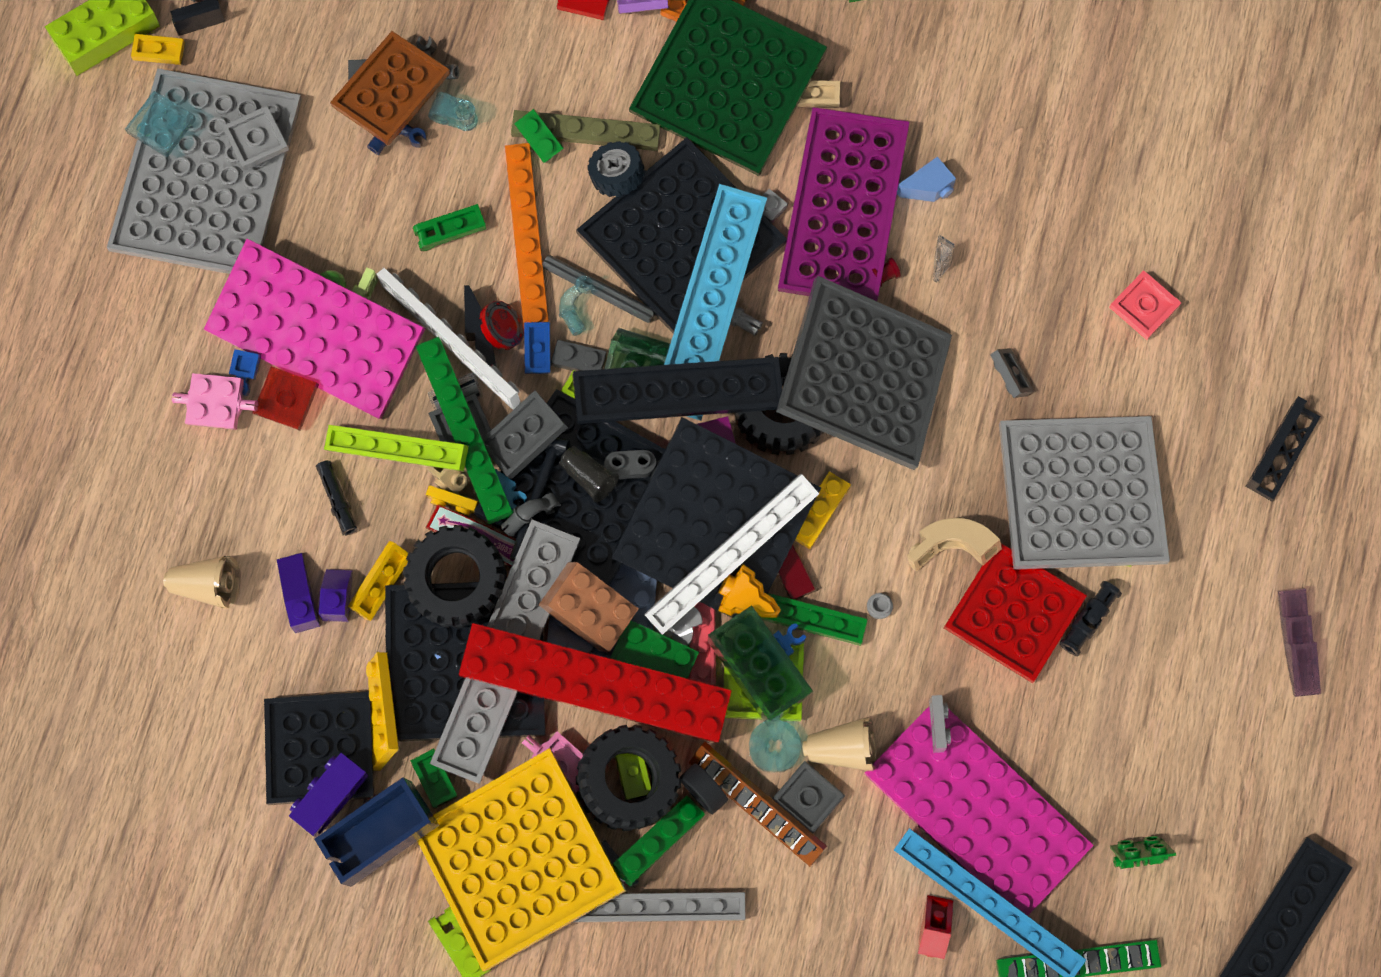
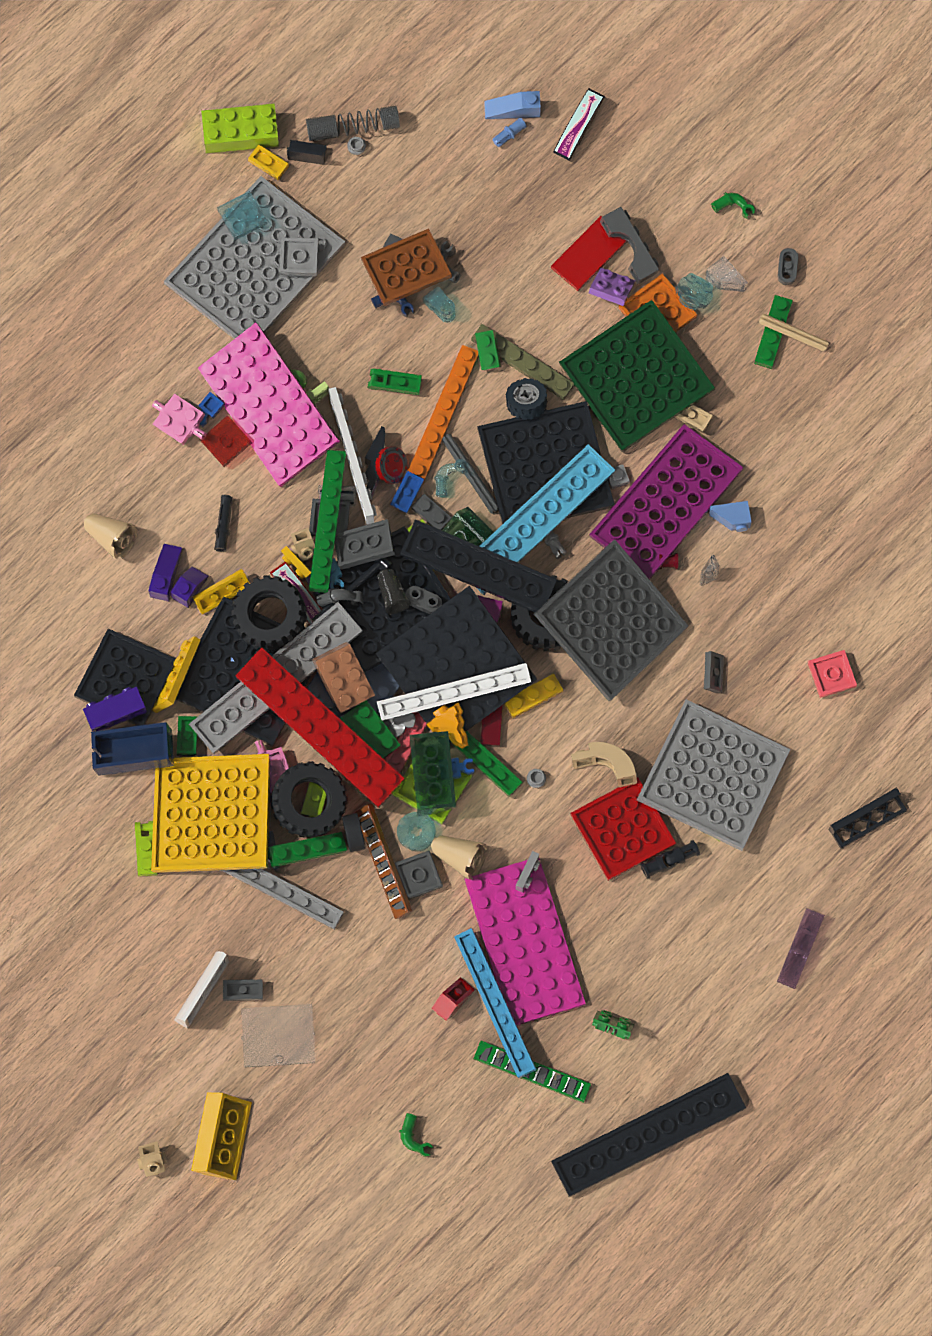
camera: 30 degrees right, 0 degrees up
lime plate [324,425,469,472] -> none

